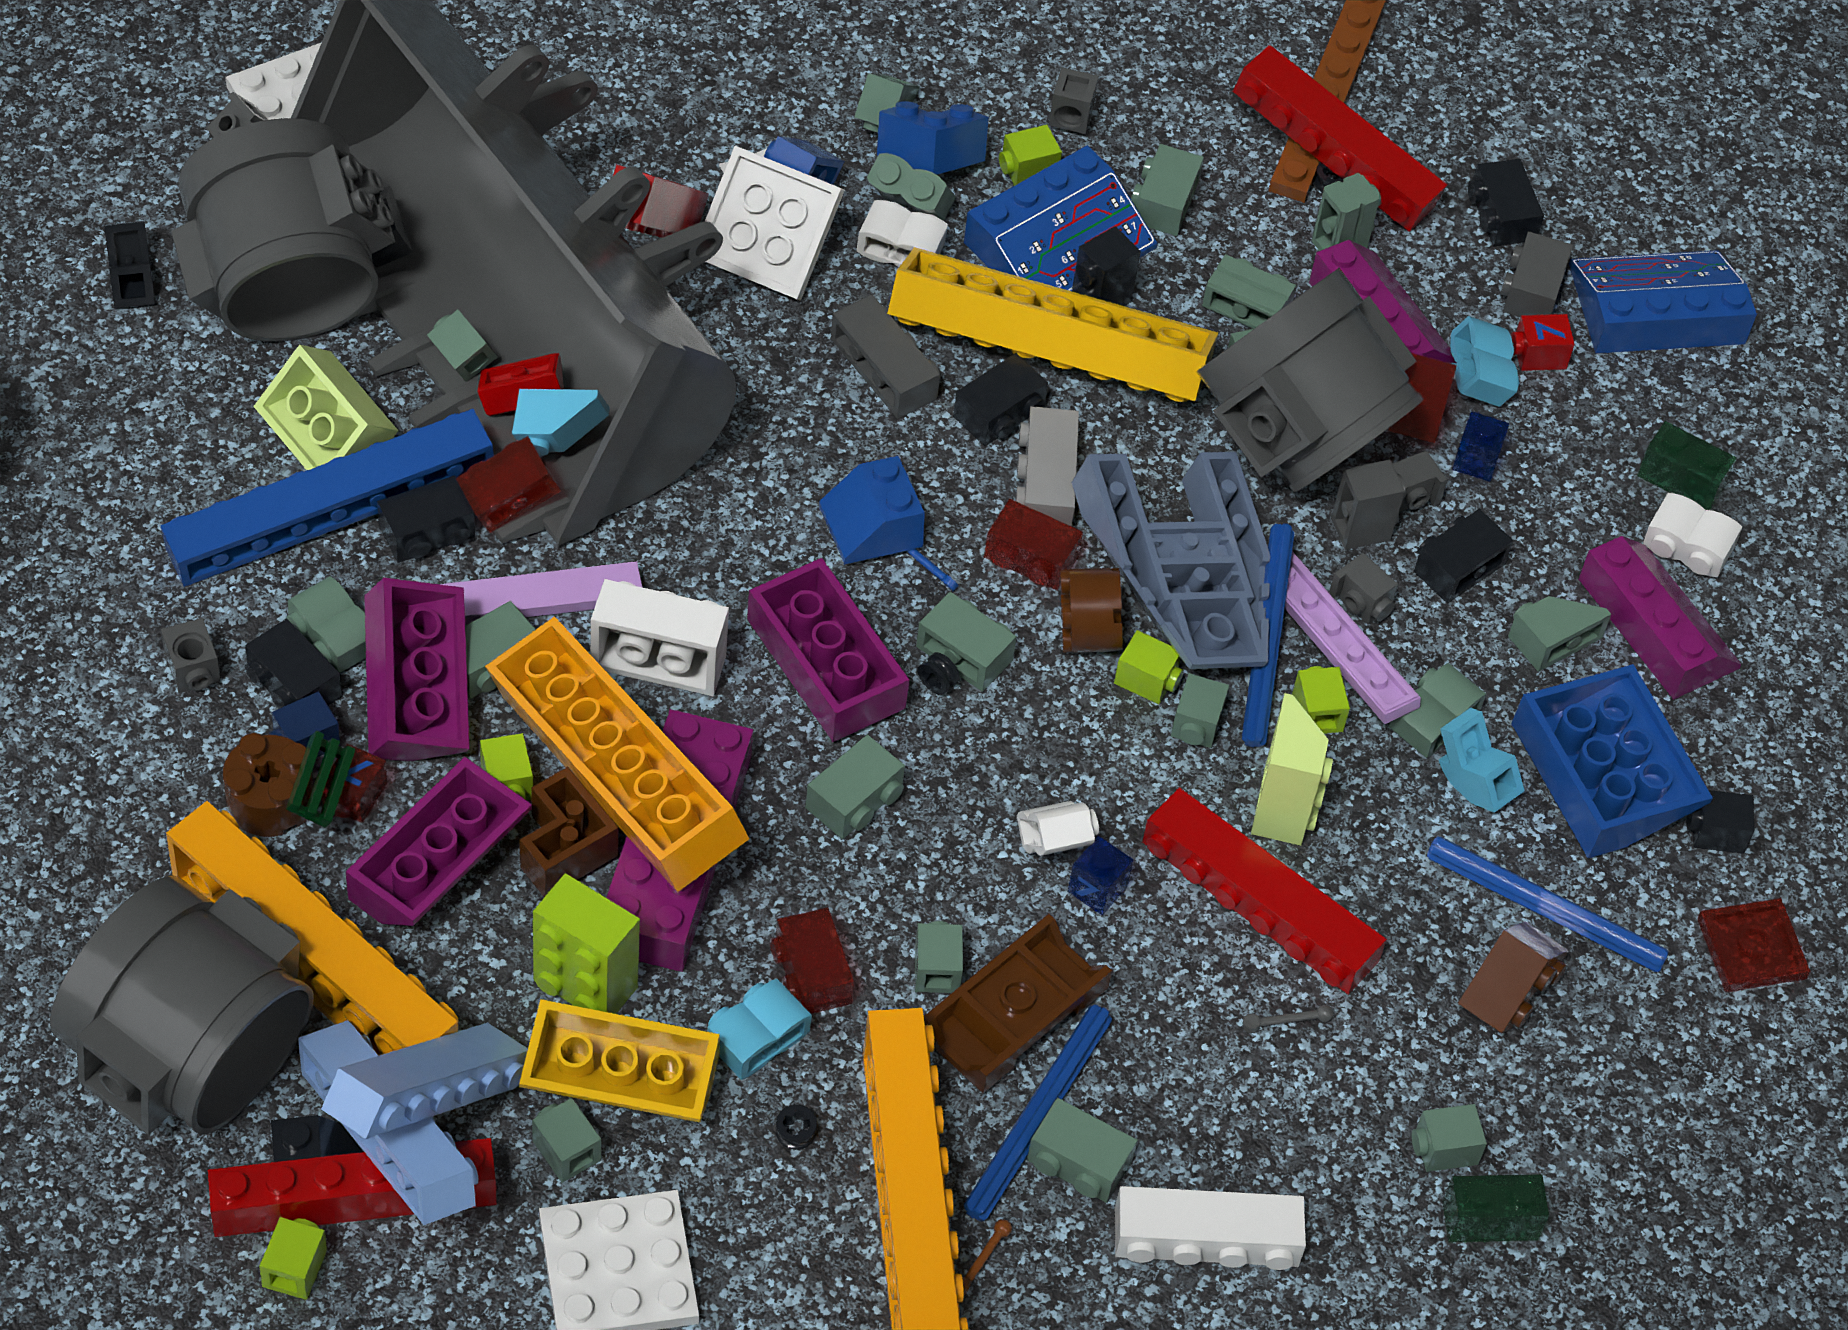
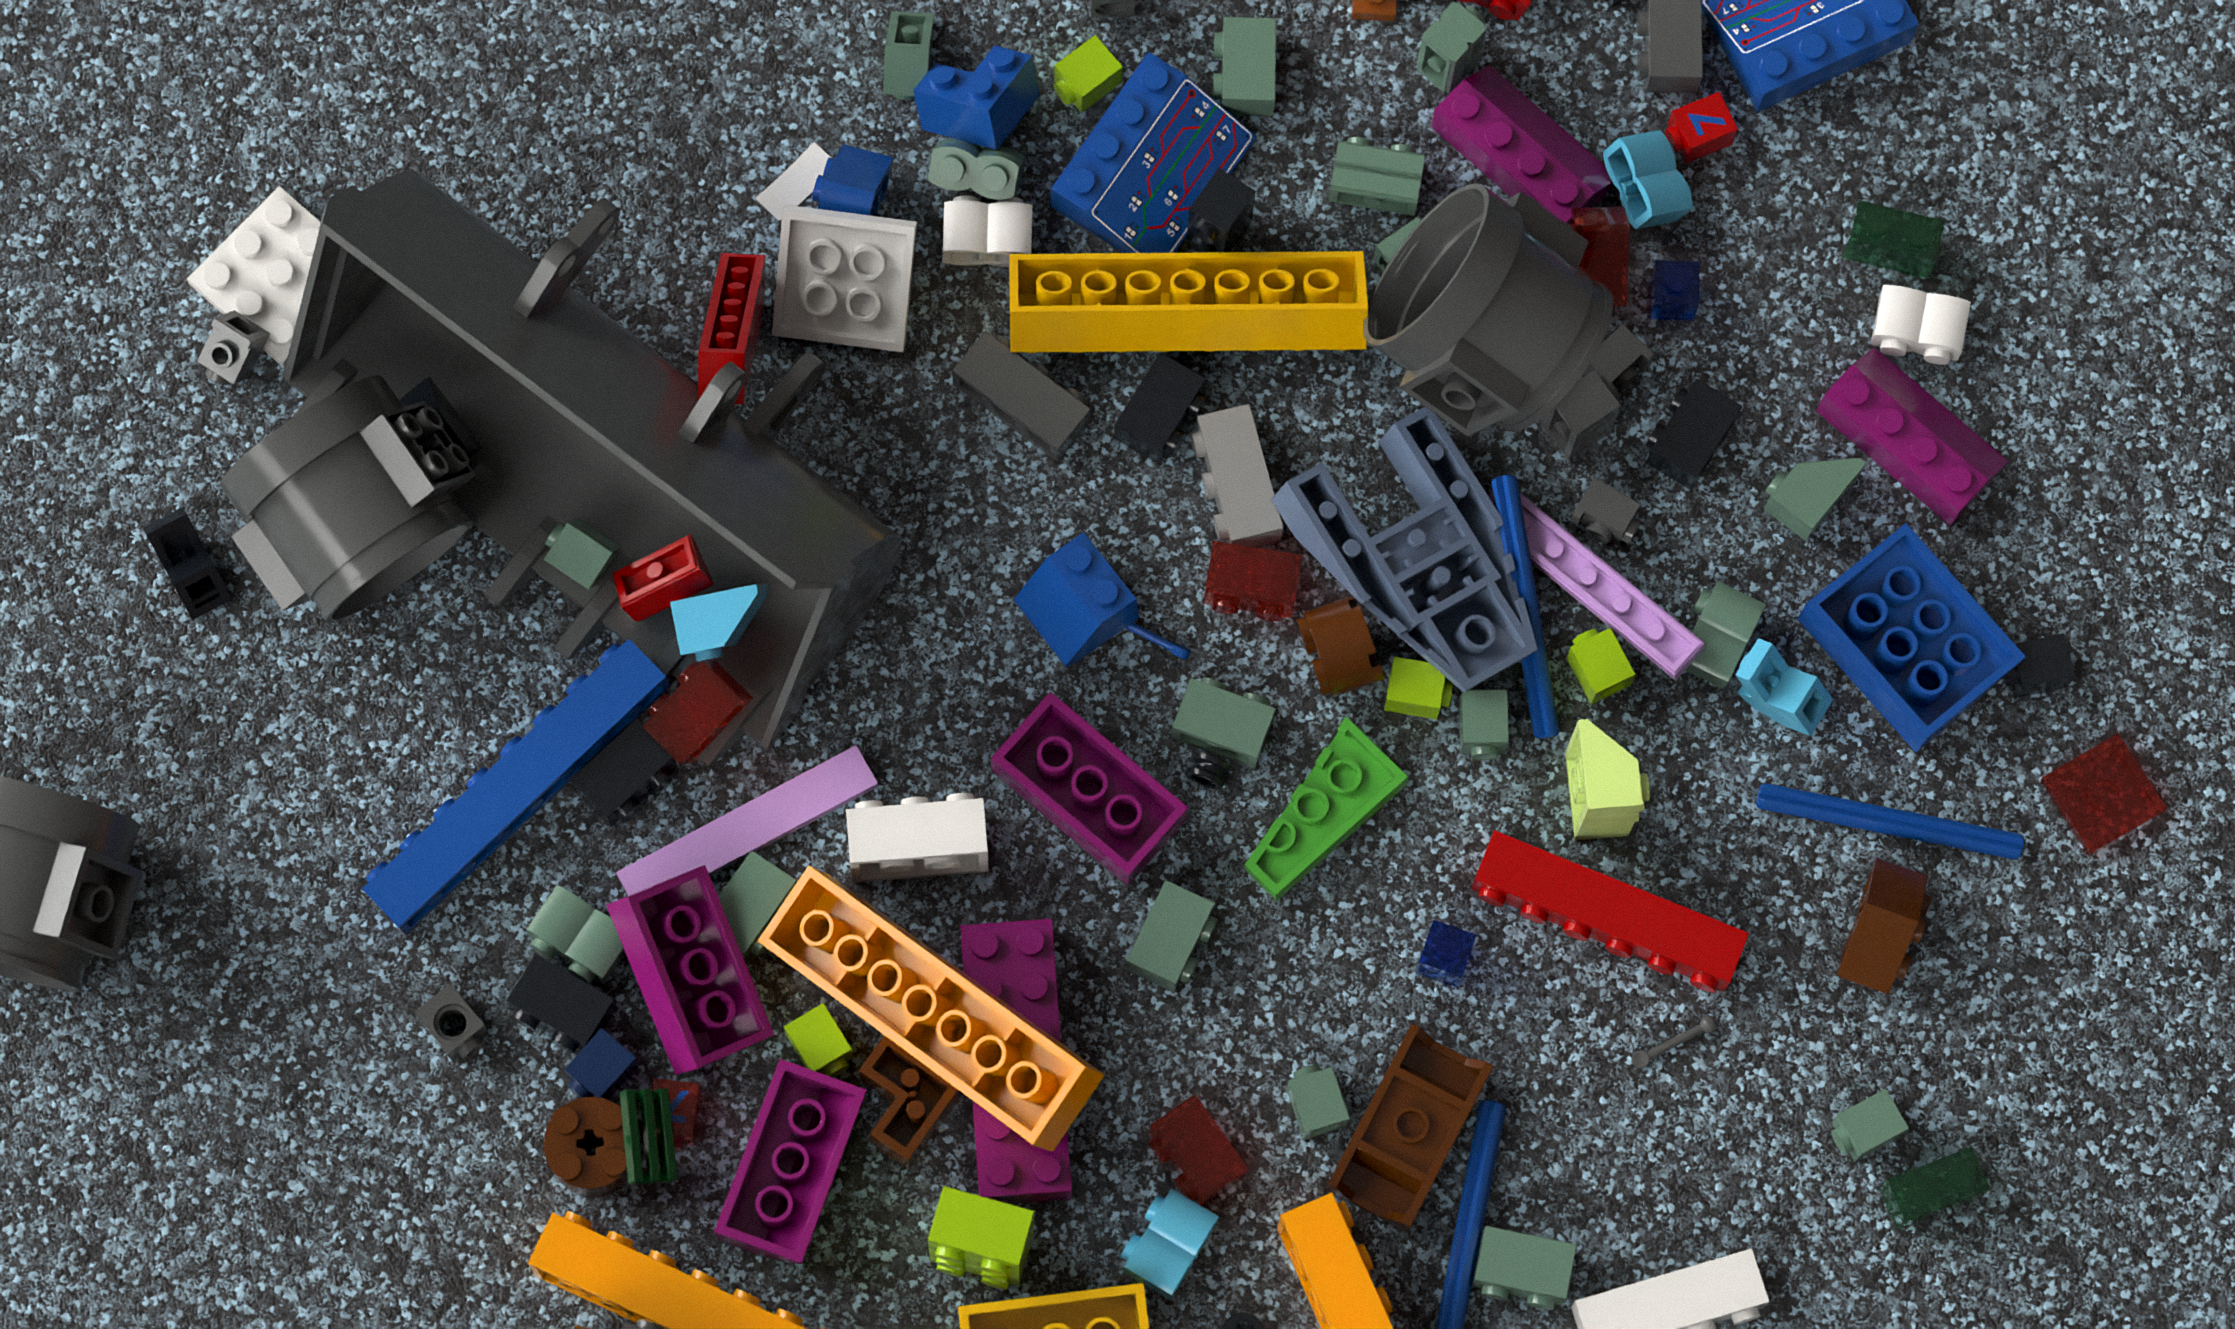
camera: 15 degrees left, 20 degrees up
yellowish green slope [254,344,398,470] -> none
white brick [1017,801,1099,856] -> none
none -> bright green wing [1245,716,1409,902]

